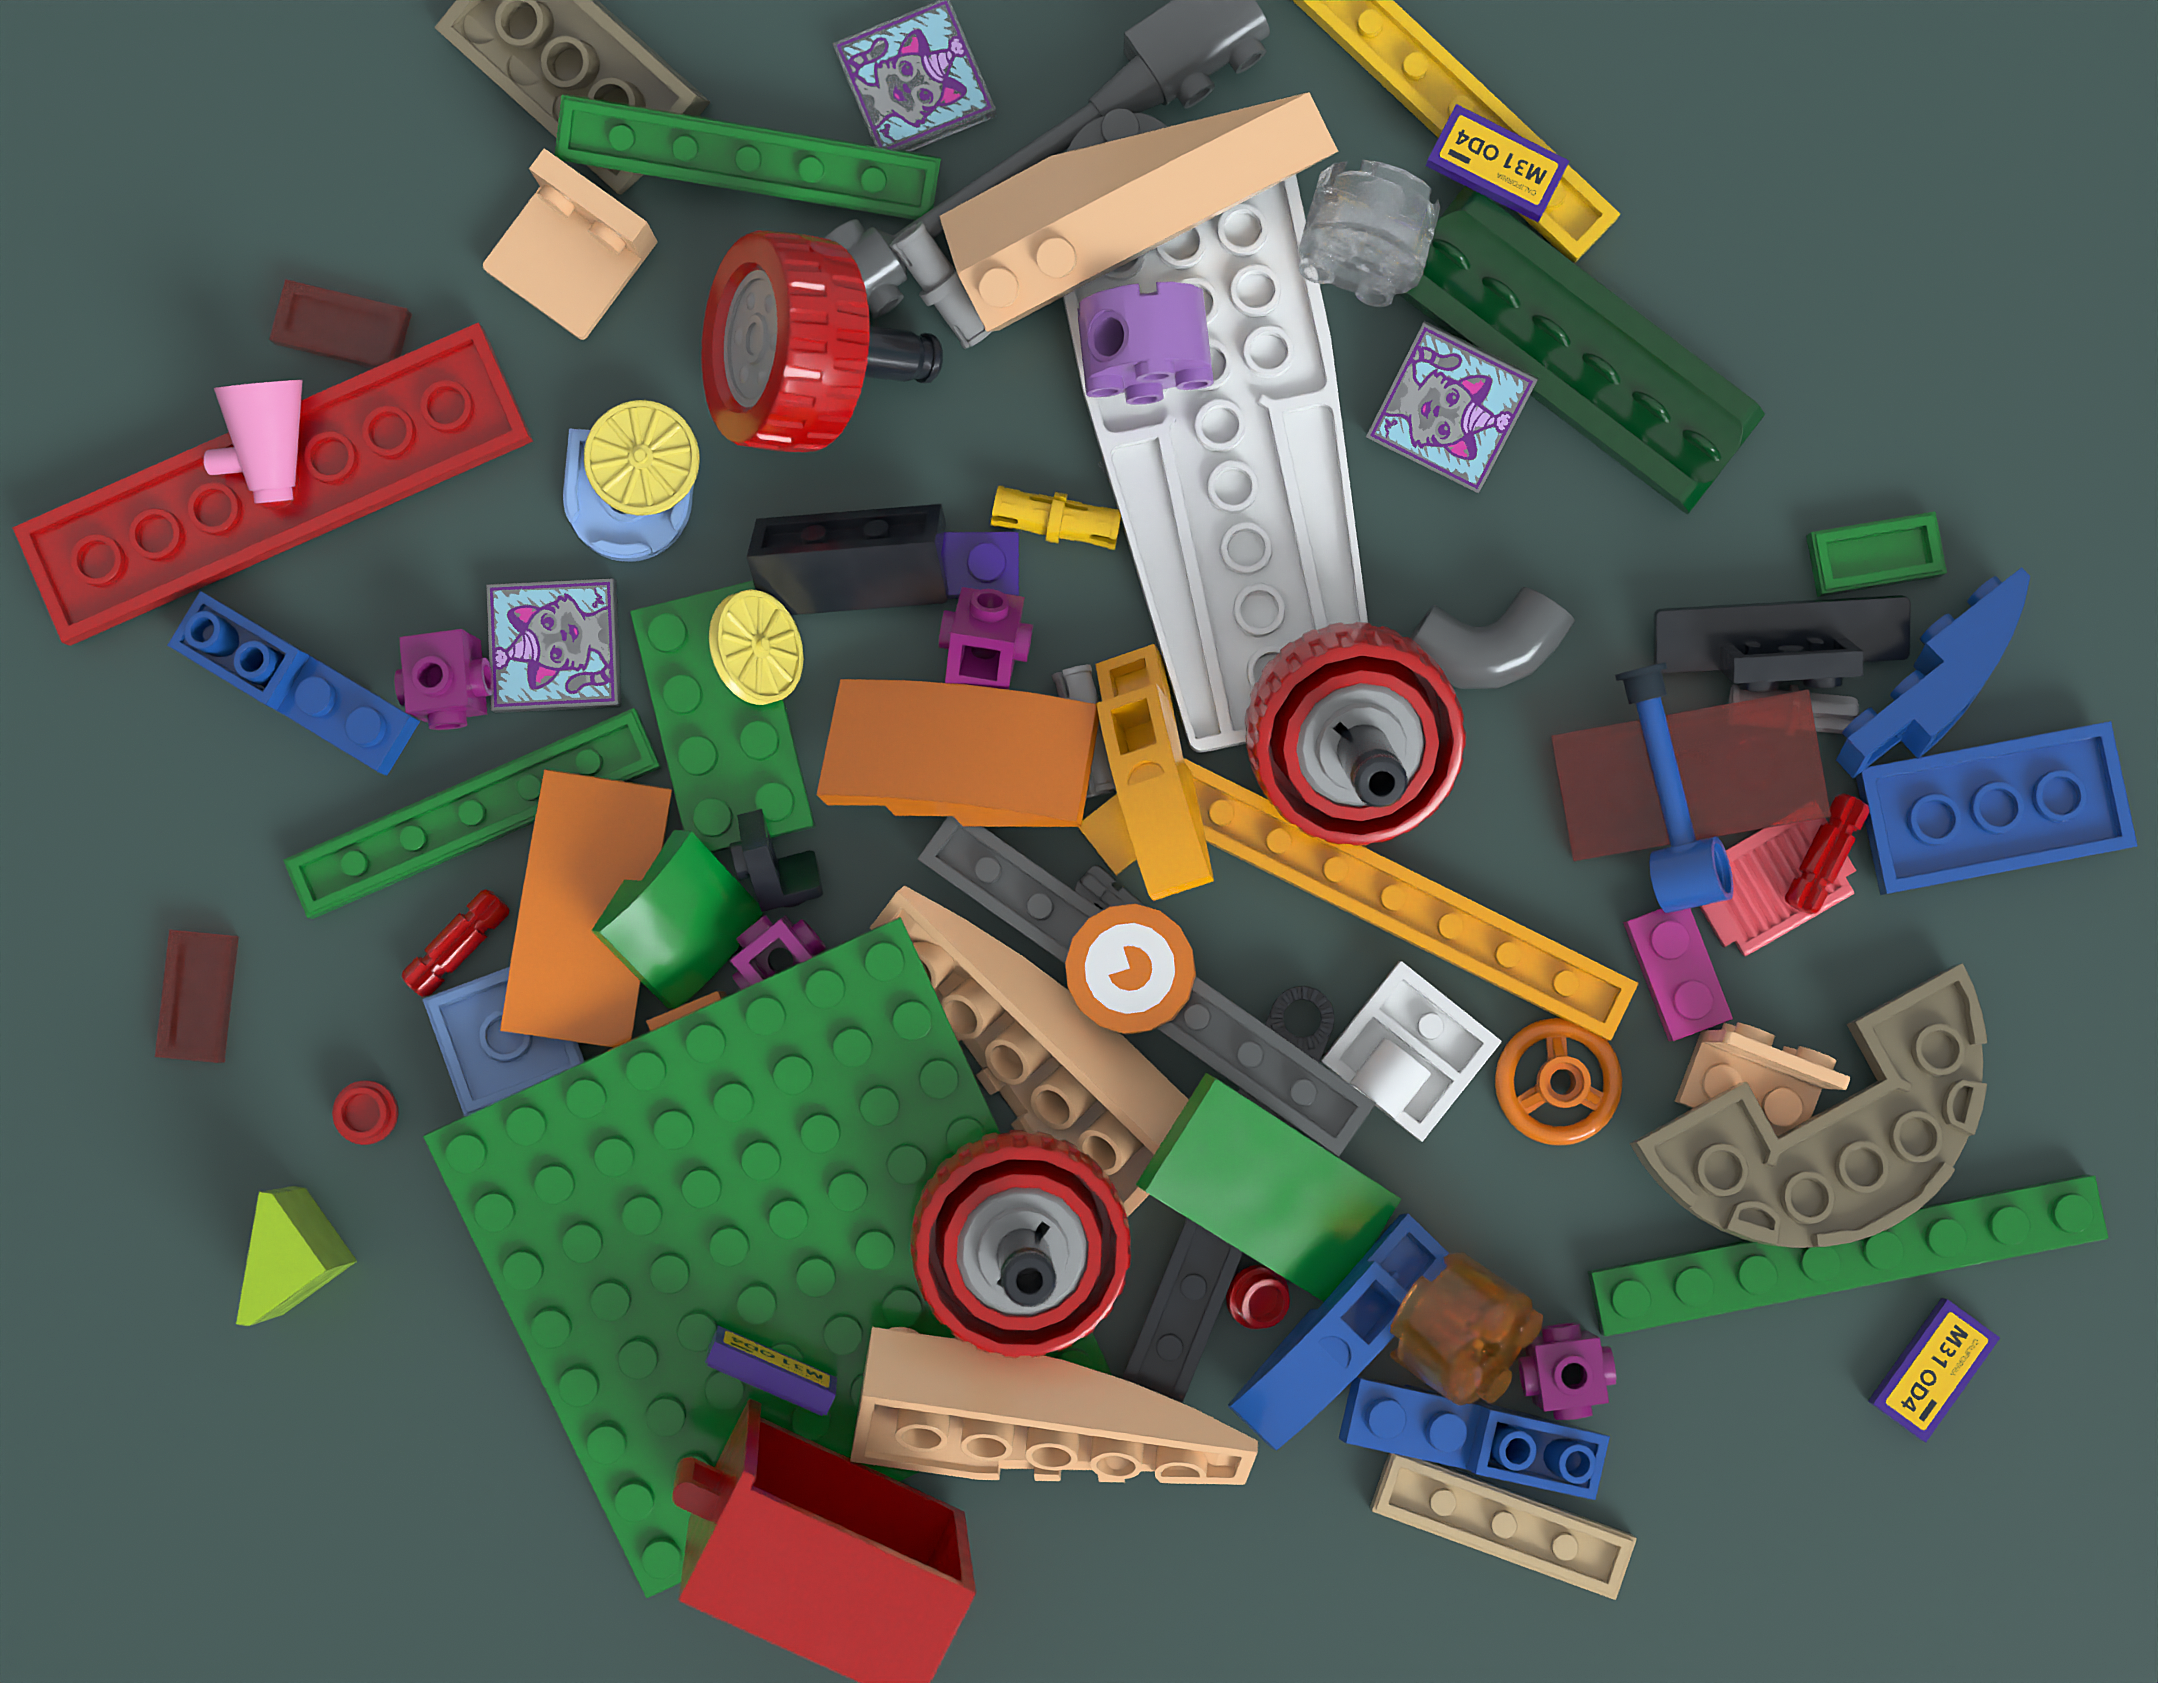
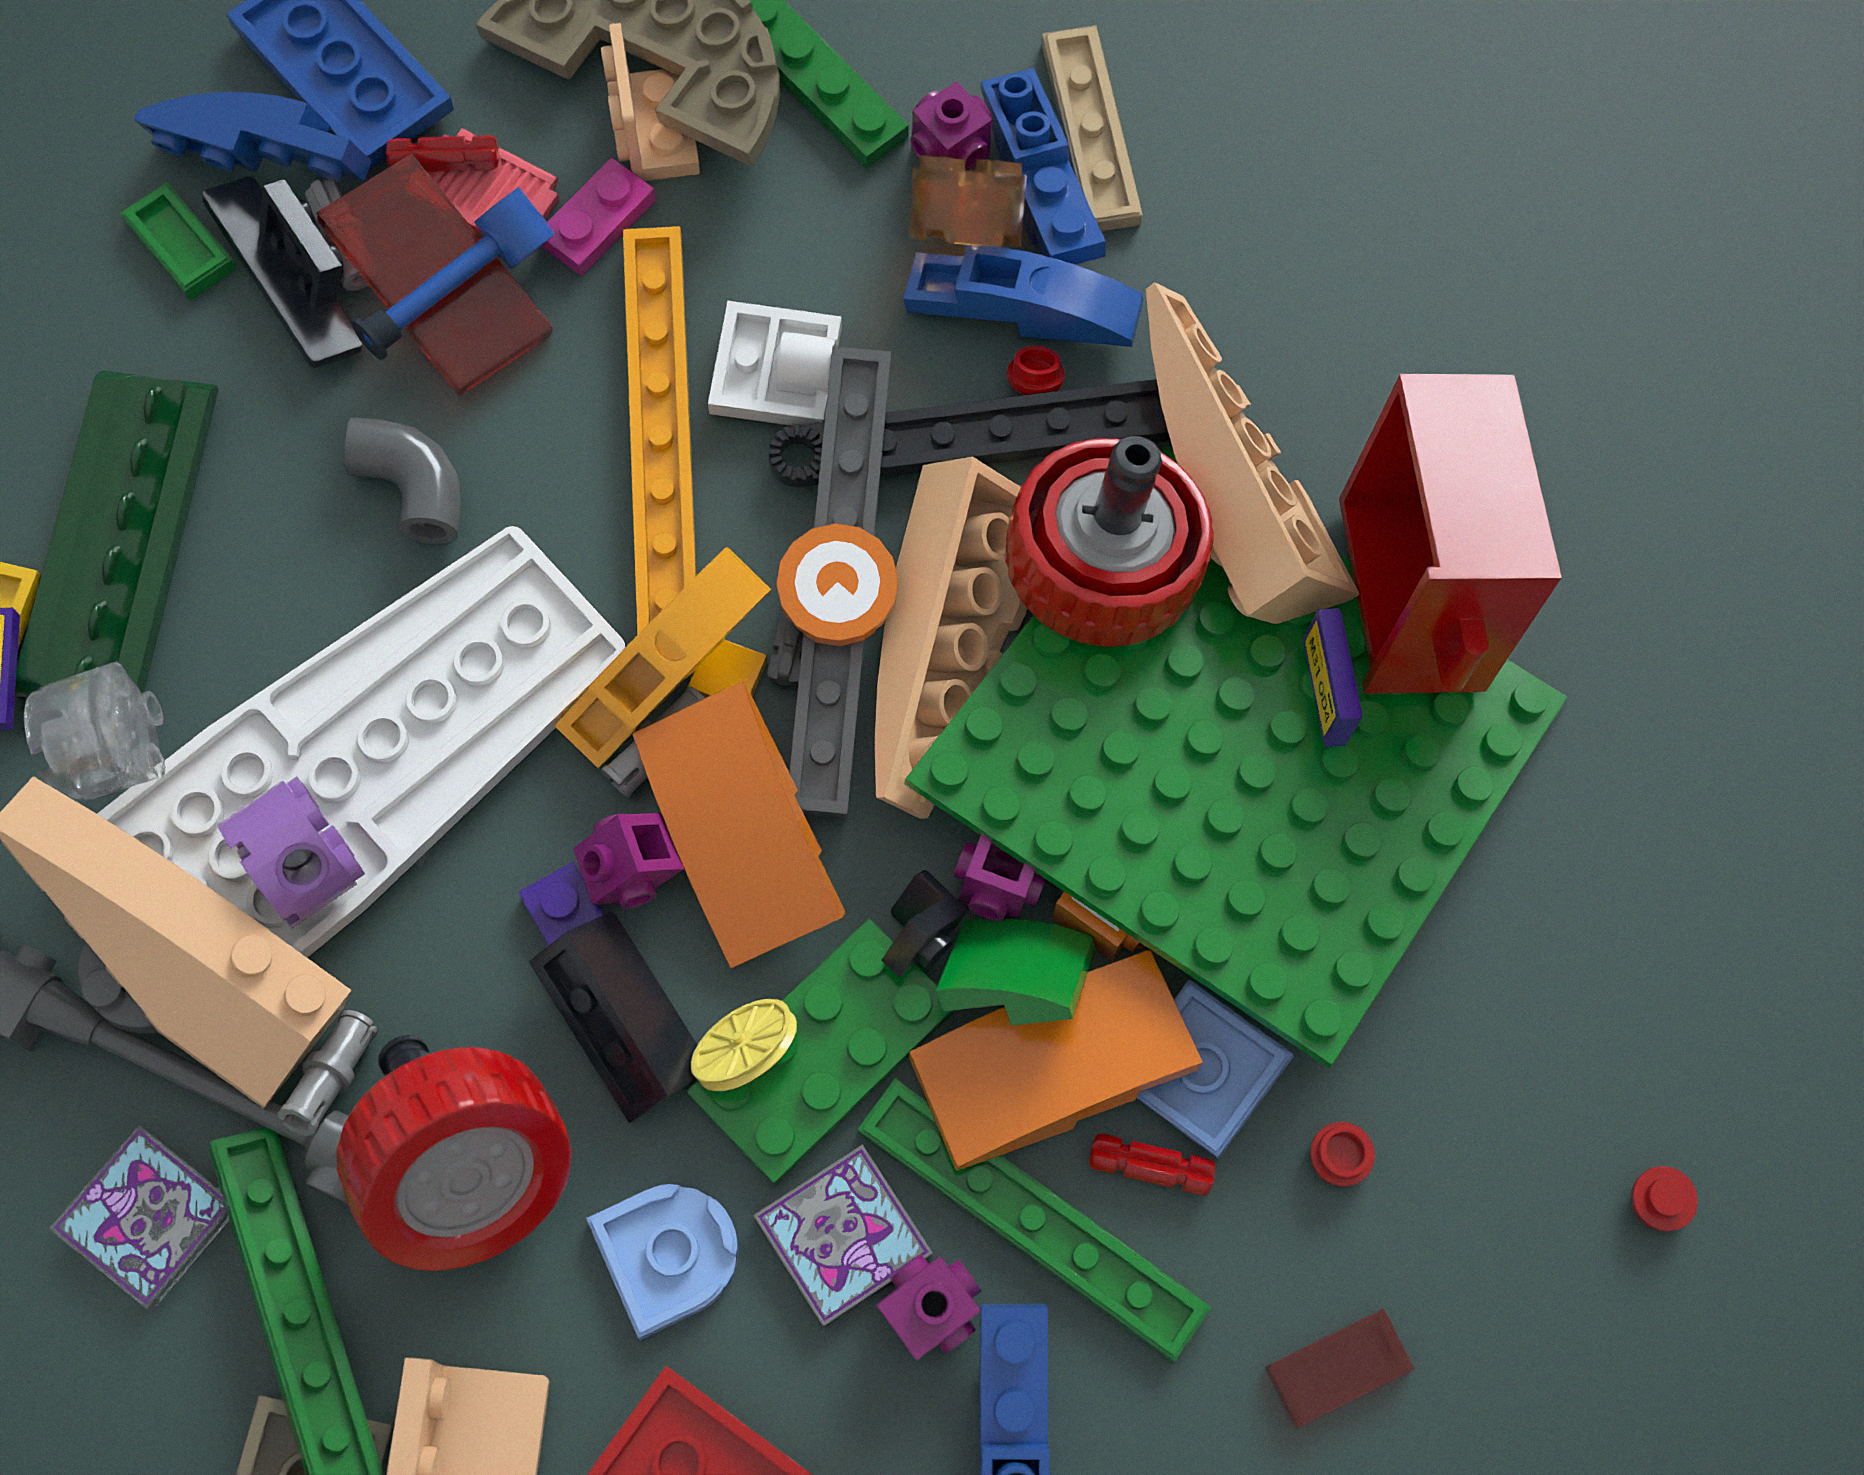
camera: 125 degrees left, 15 degrees down
lime slope [236,1186,357,1326] -> none
light yellow wheel [584,400,700,516] -> none
yellow pin [991,485,1121,550] -> none
tile [1135,1073,1401,1302] -> none
red wheel [1245,622,1466,846] -> none
tile [1366,321,1538,493] -> none
orange piece [1495,1018,1622,1146] -> none
none -> red plate [1631,1166,1698,1232]

